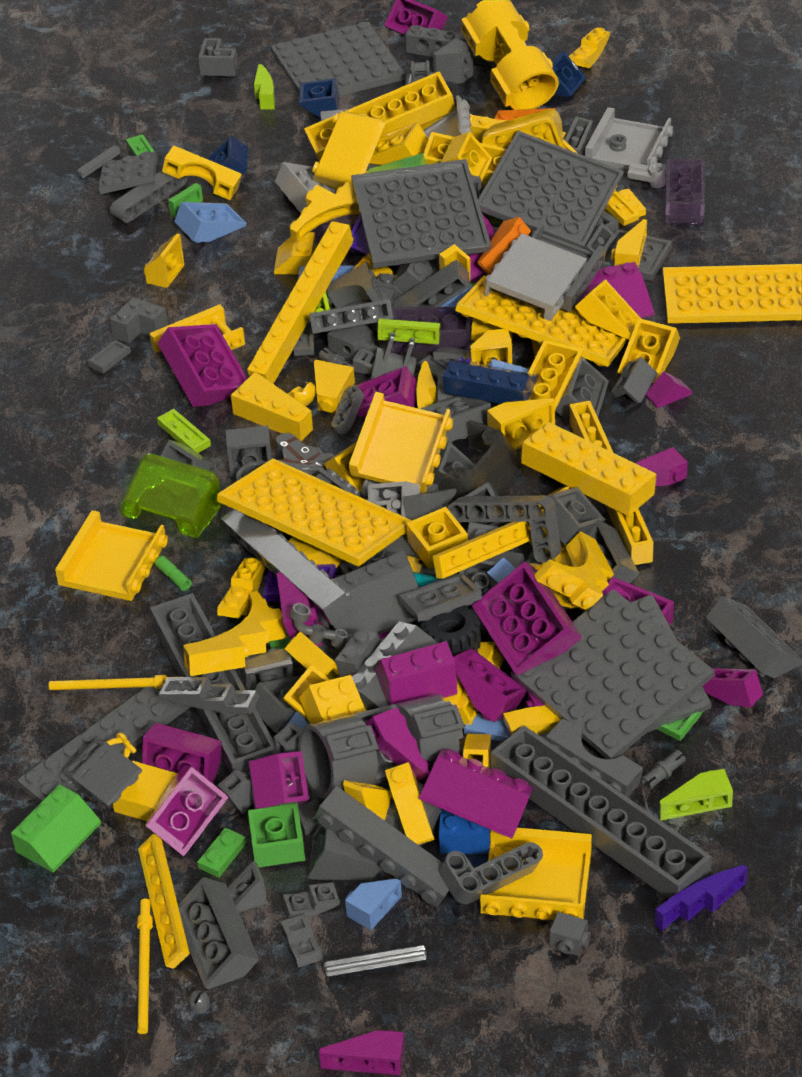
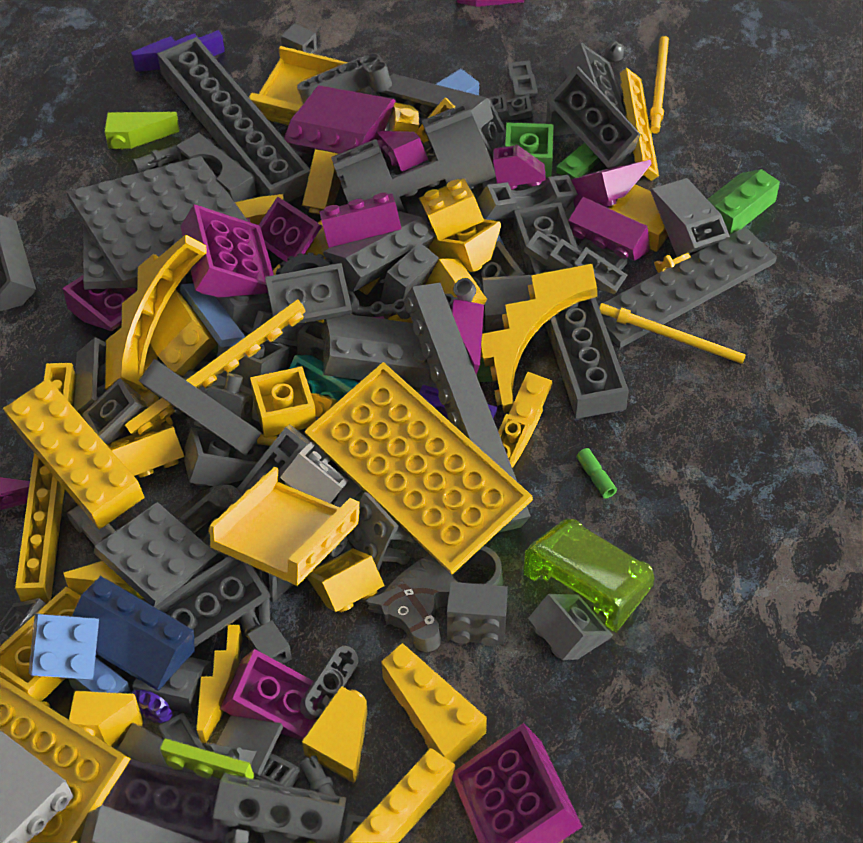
camera: 170 degrees left, 10 degrees up
yellow panel [55,510,168,601] -> none
lime plate [157,409,211,453] -> none
yellow hair [288,382,316,407] -> none
axle [324,945,427,977] -> none
magenta slope [702,668,763,708] -> none
none -> medium blue brick [28,613,99,679]
none -> dark grey plate [94,502,217,607]
none -> dark grey slope [547,67,641,168]

